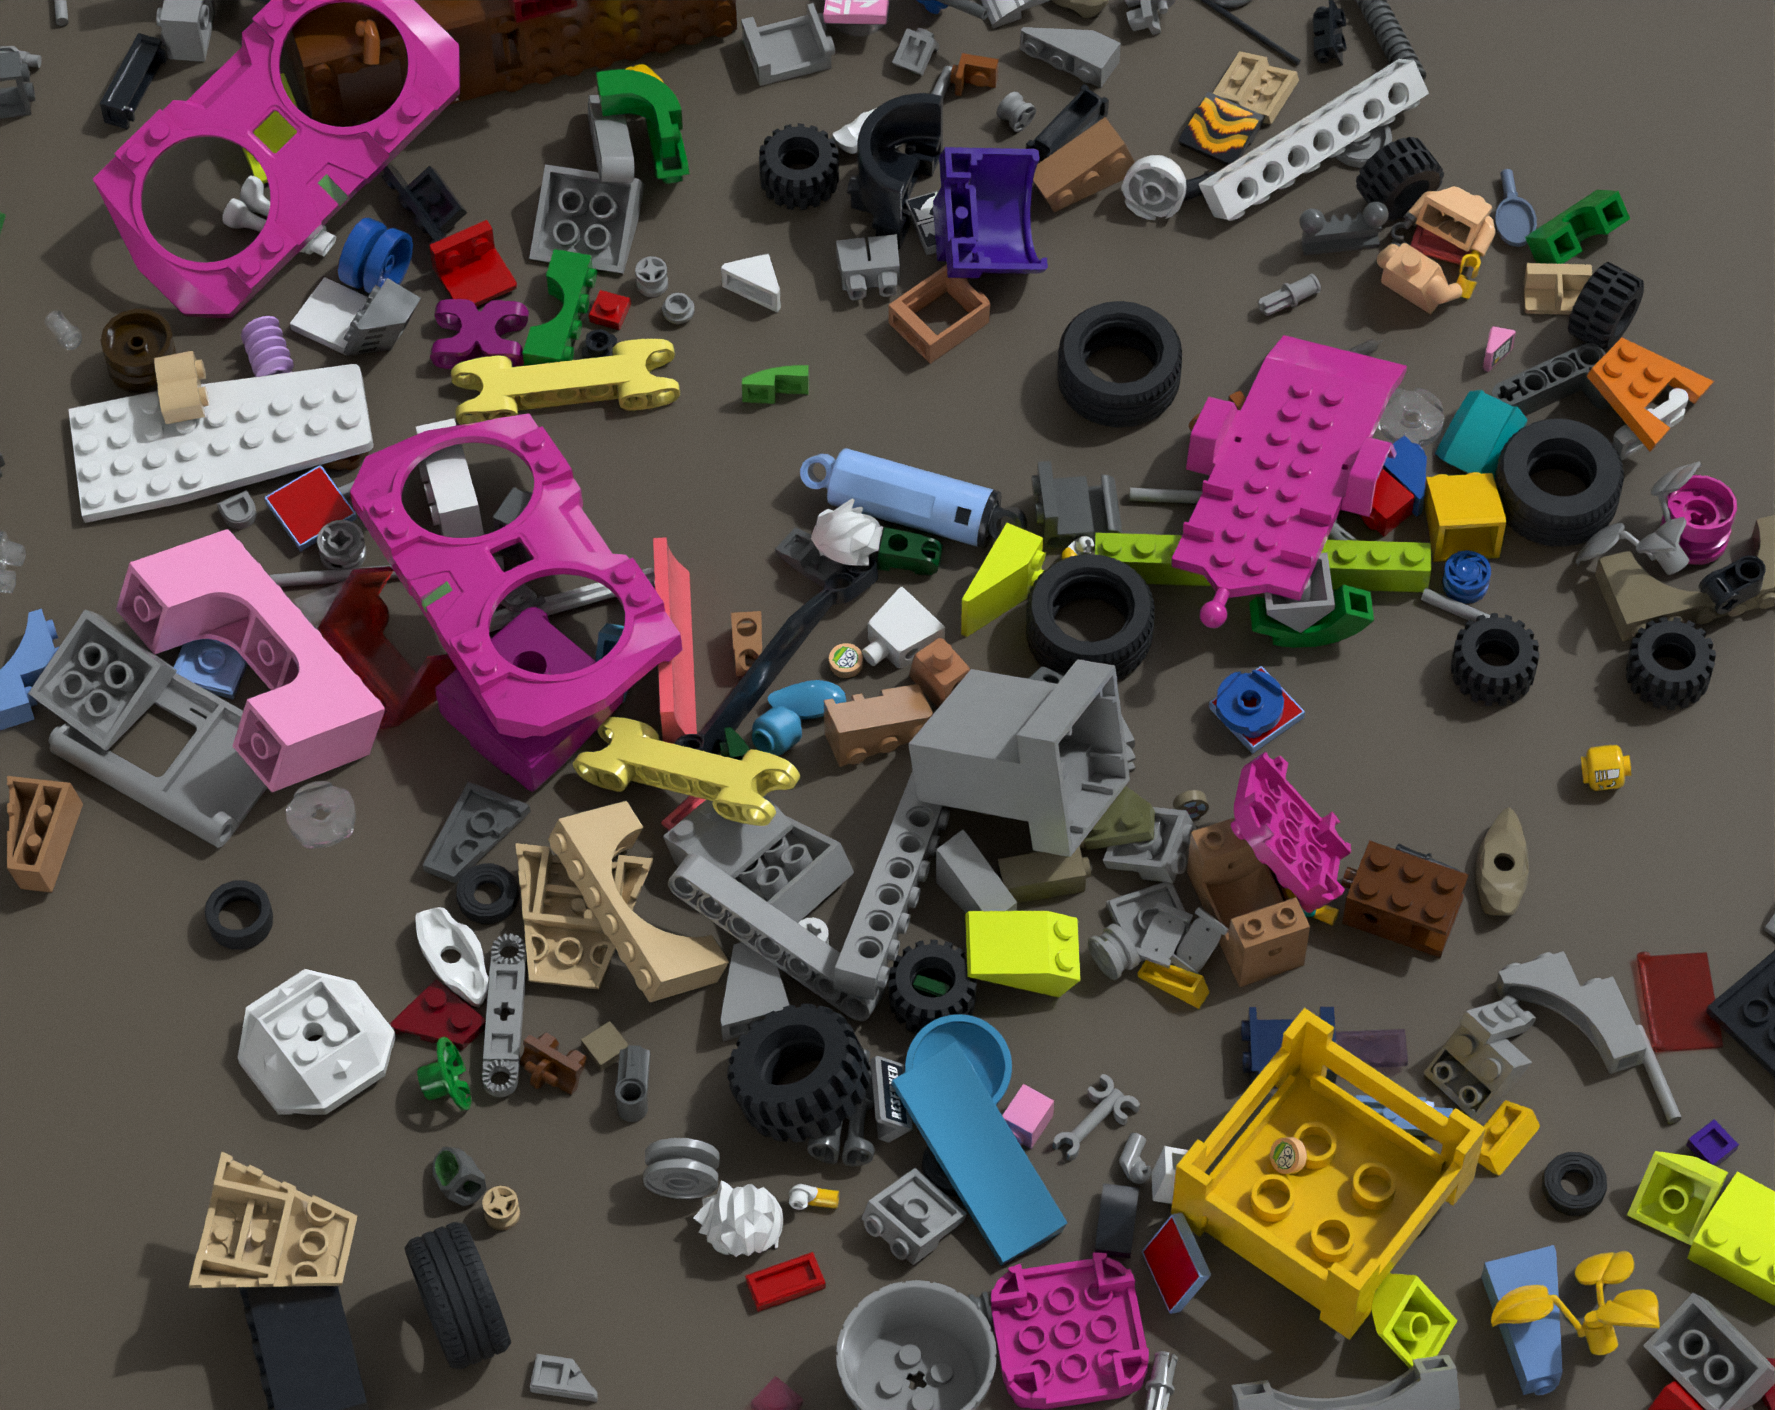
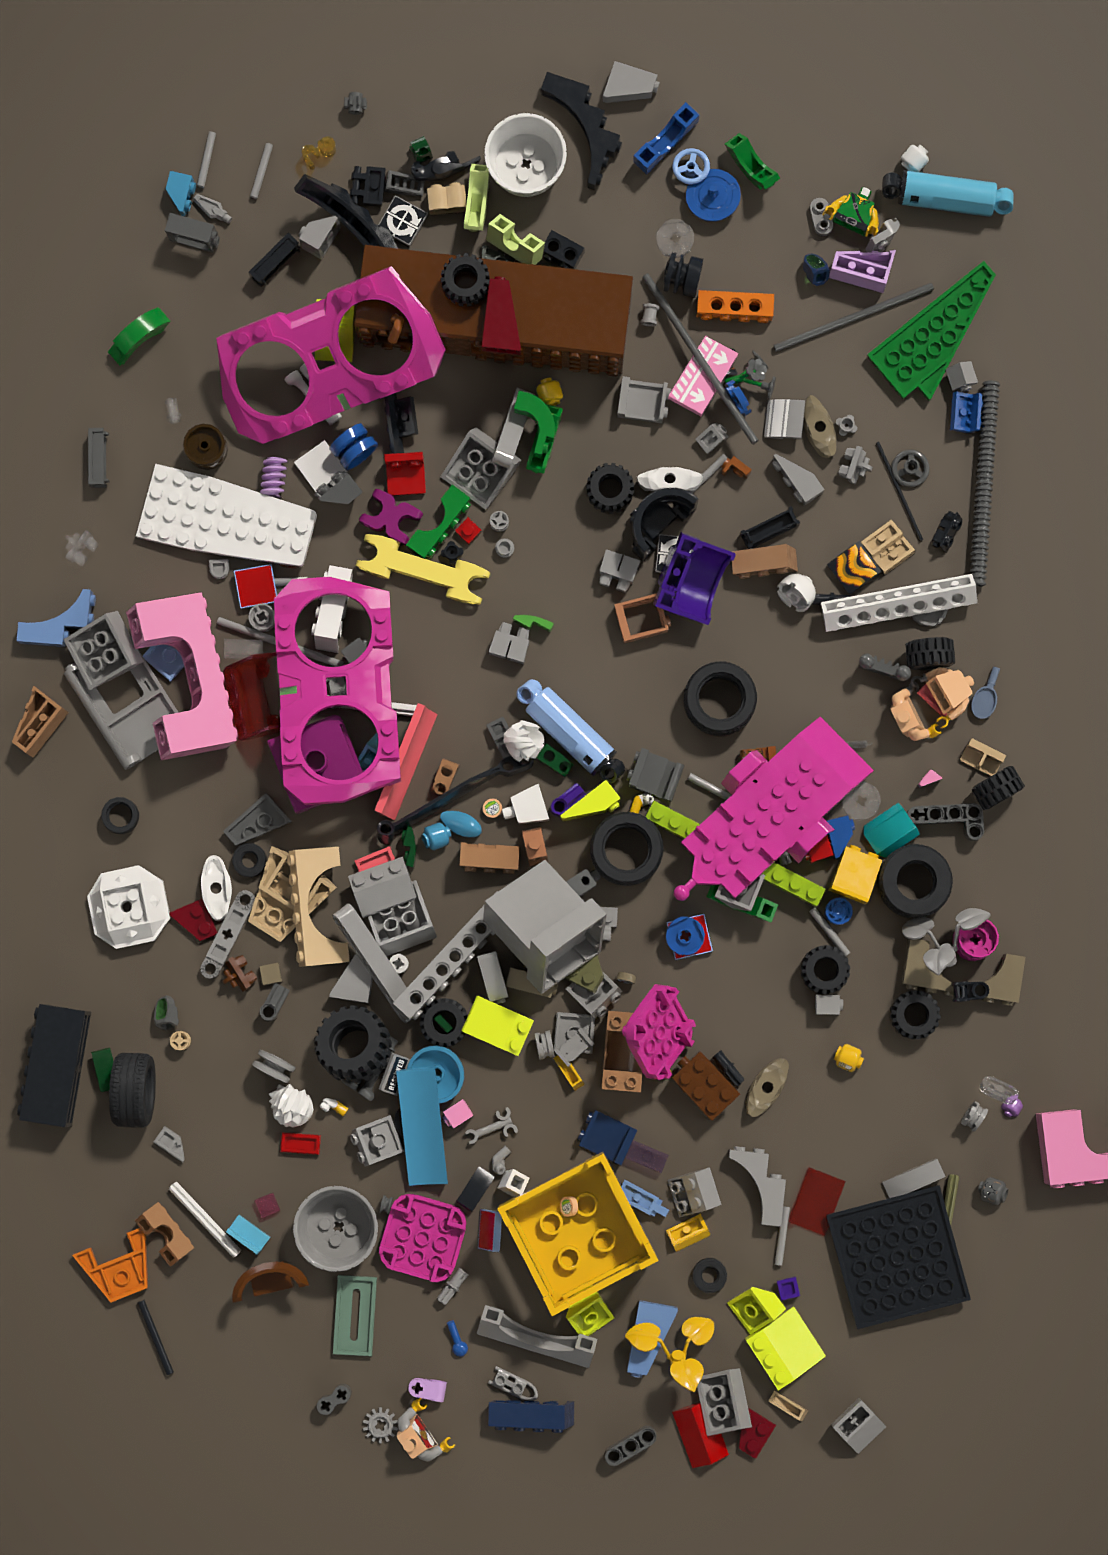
camera: 30 degrees right, 25 degrees up
tan brick [154,351,210,424] -> none
tan wedge [189,1152,358,1288] -> none
clear plate [286,781,356,849] -> none
green wheel [417,1036,472,1111] -> none
light yellow piece [573,717,800,826] -> none
white slope [721,254,781,313] -> none
light grey wheel [996,92,1036,132] -> none
light grey piece [1169,907,1229,975] -> none
light grey axle [1258,273,1321,316] -> none
light grey plate [1459,994,1536,1045] -> none
green arch [1525,189,1631,264] -> none
orange wing [1587,337,1714,452] -> none
white plate [1613,388,1688,461] -> none
none -> dark green slope [91,1047,114,1092]
none -> light grey hips [489,622,529,665]
none -> dark purple piece [551,783,586,817]
none -> light grey brick [815,995,843,1015]

